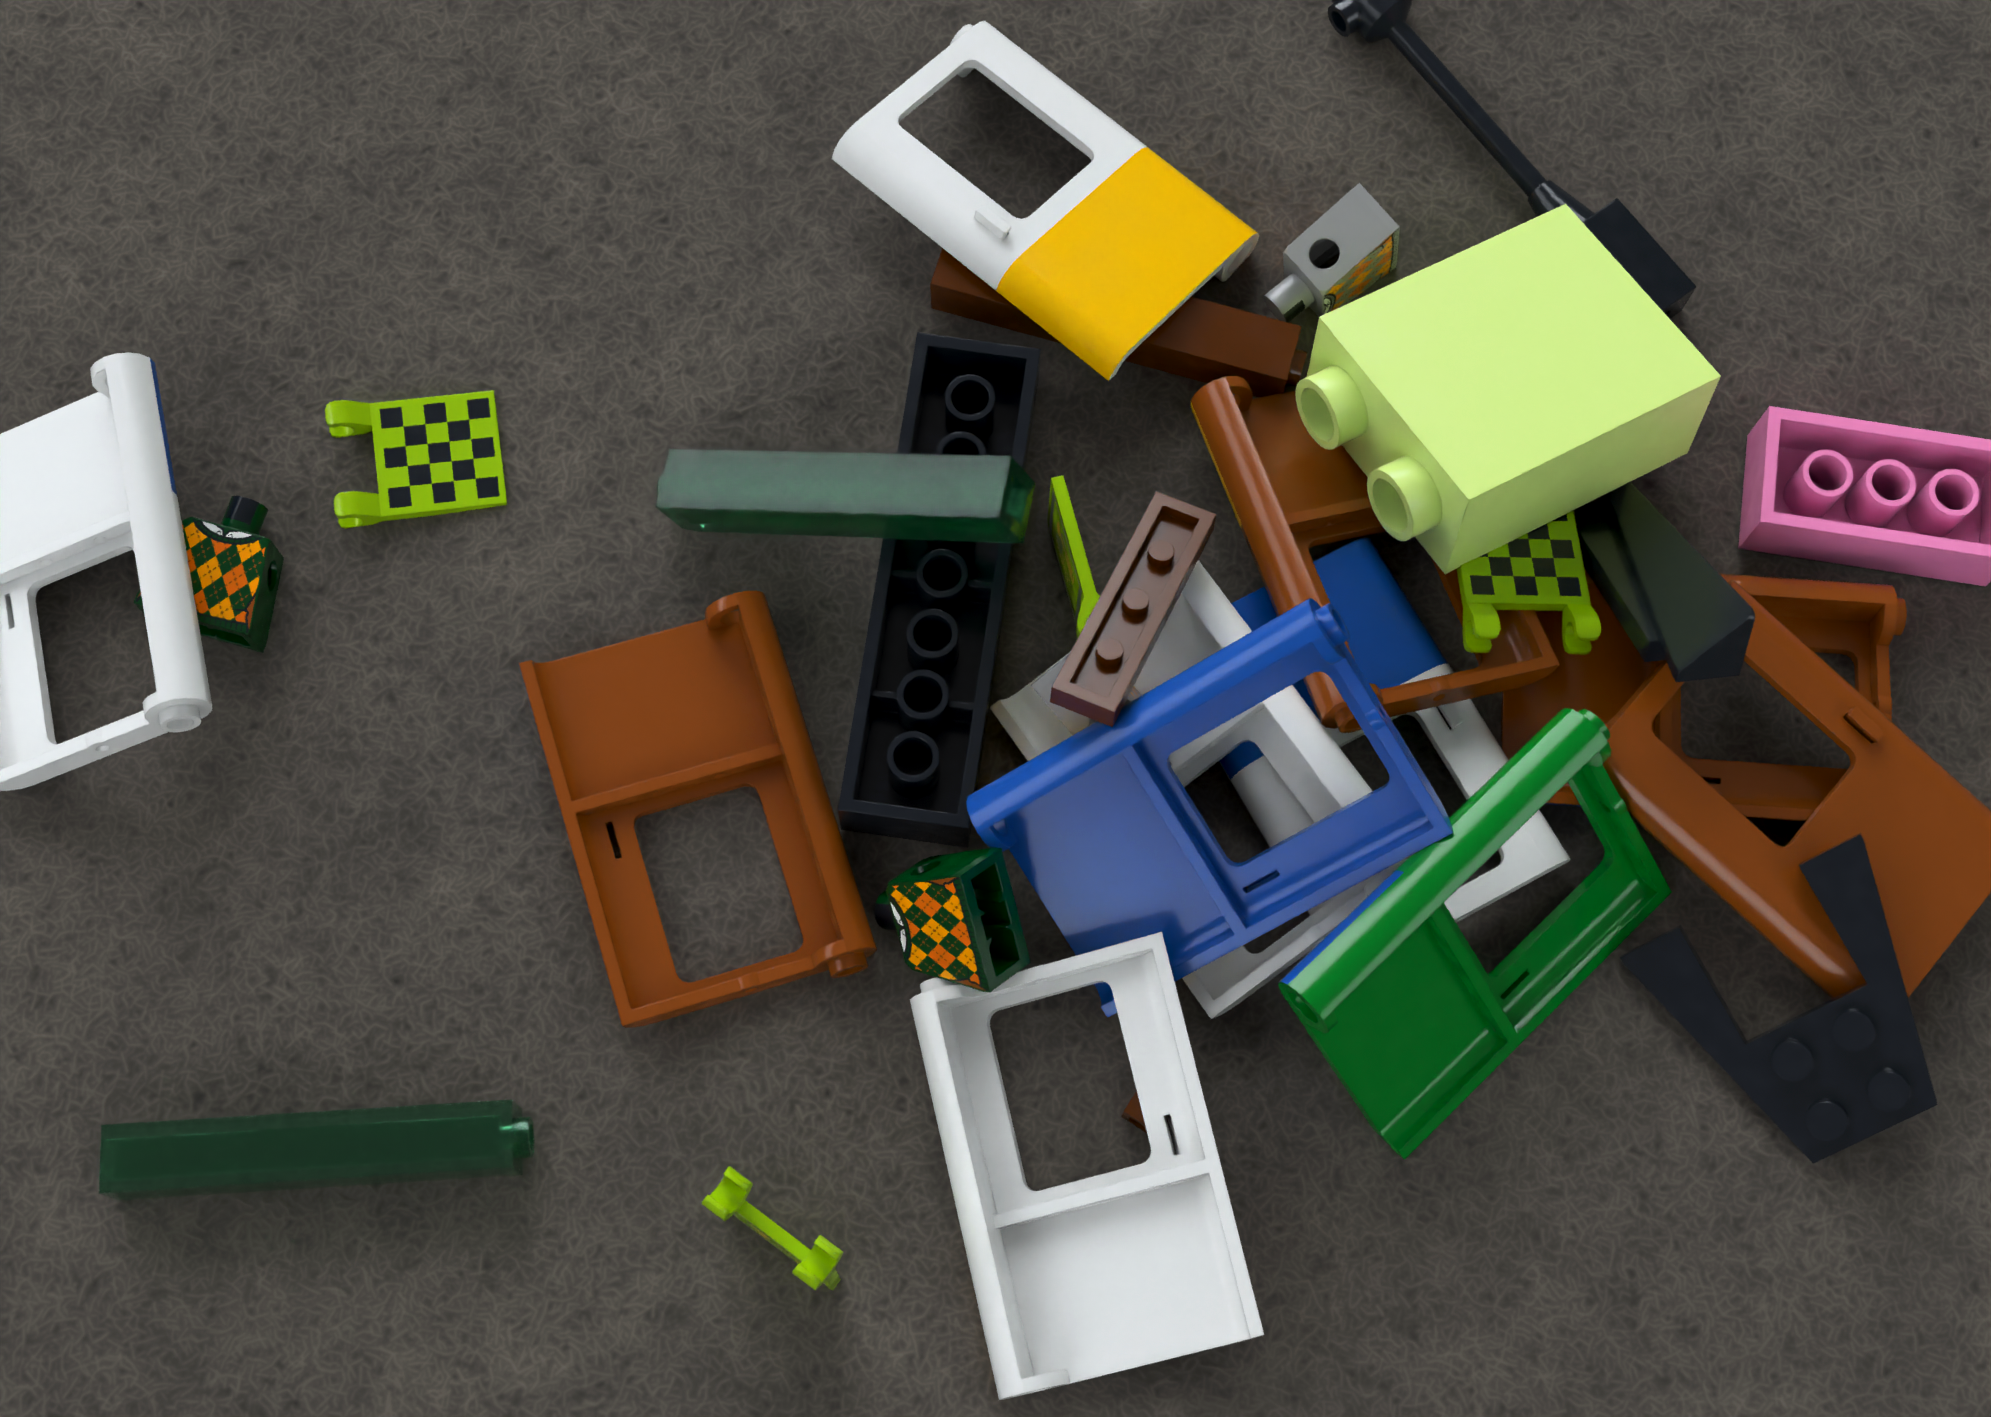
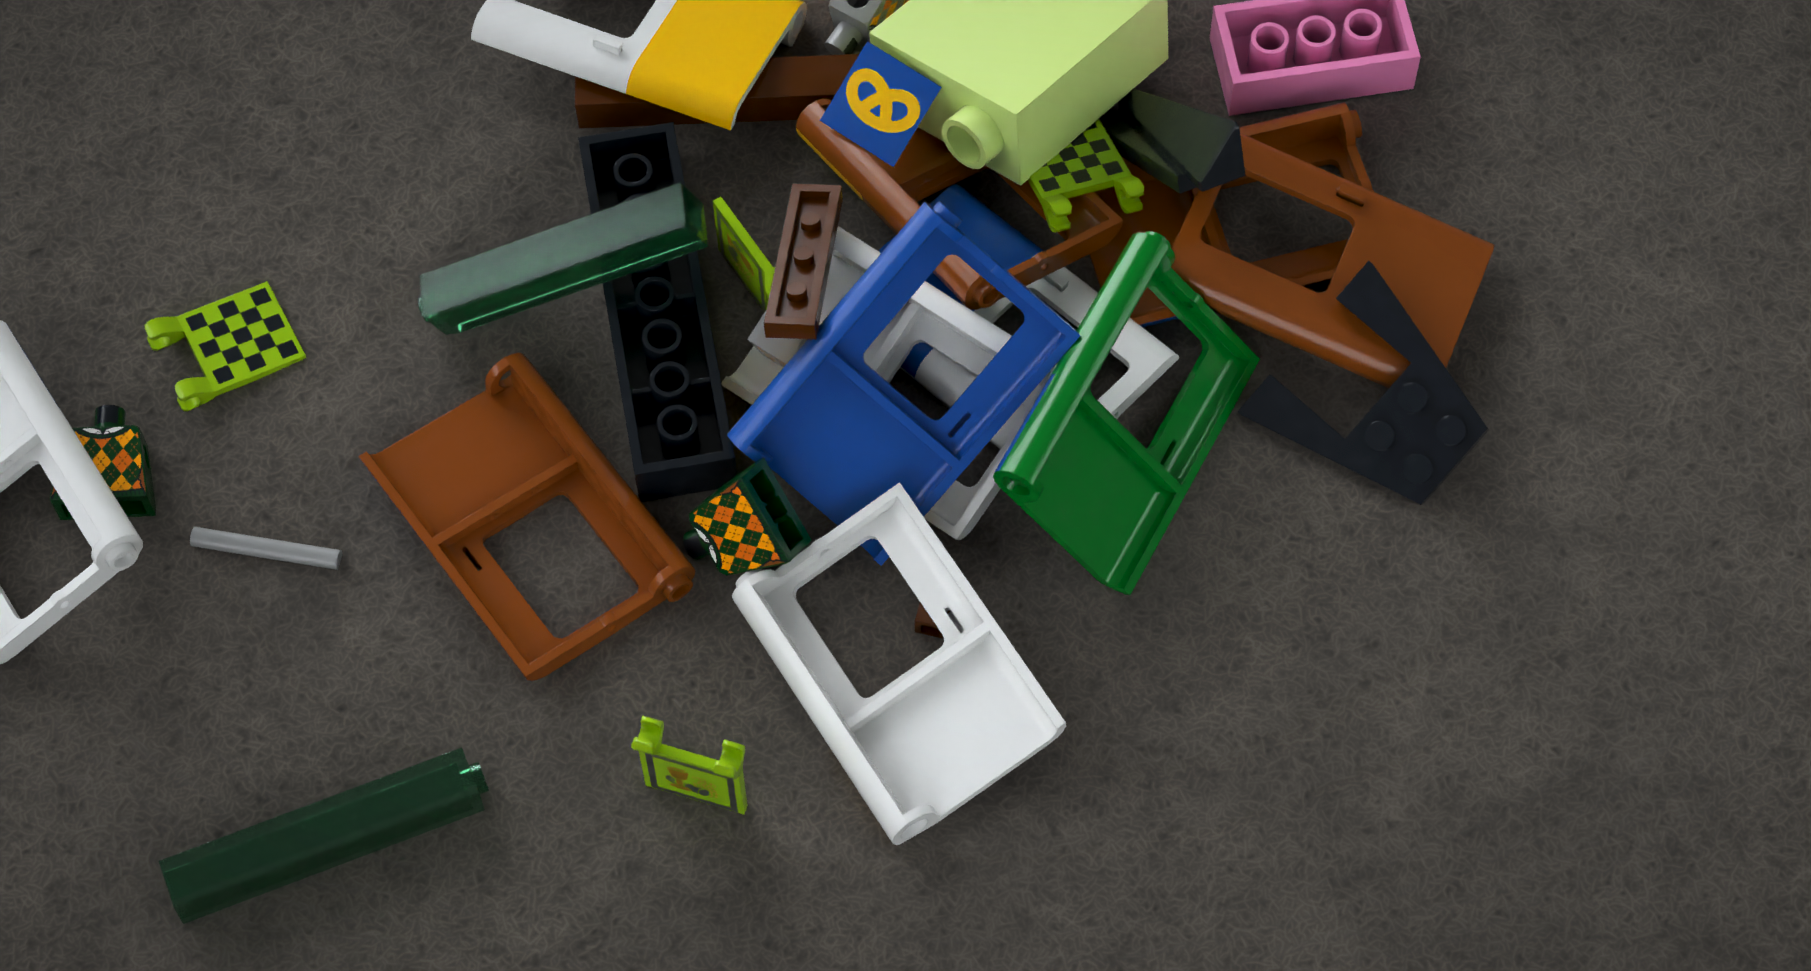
camera: 15 degrees left, 10 degrees down
none -> light grey bar [190,527,342,570]
none -> blue sticker [820,41,942,167]

